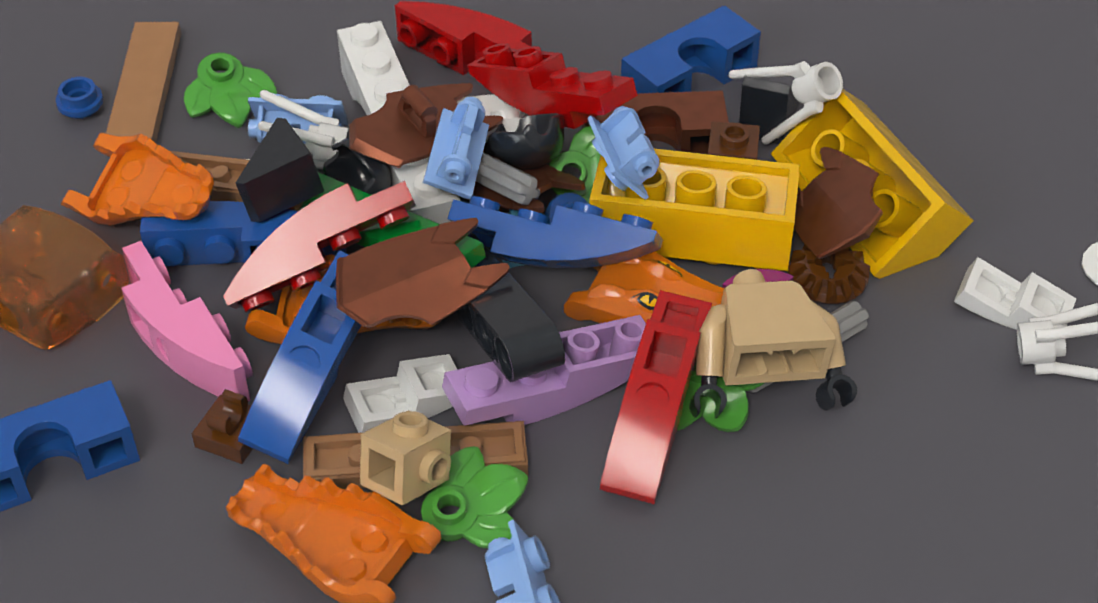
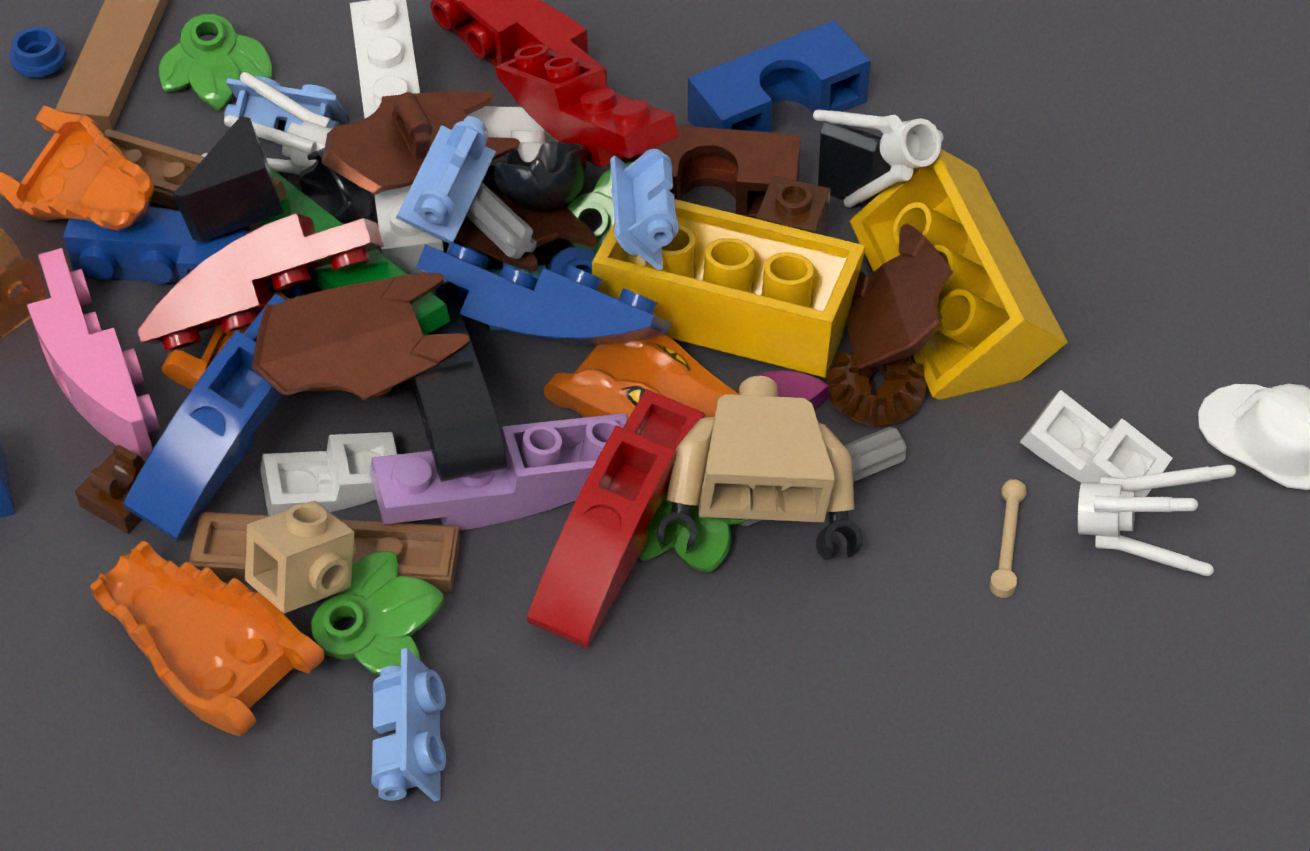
camera: 10 degrees right, 5 degrees up
none -> tan hinge [990,479,1027,598]

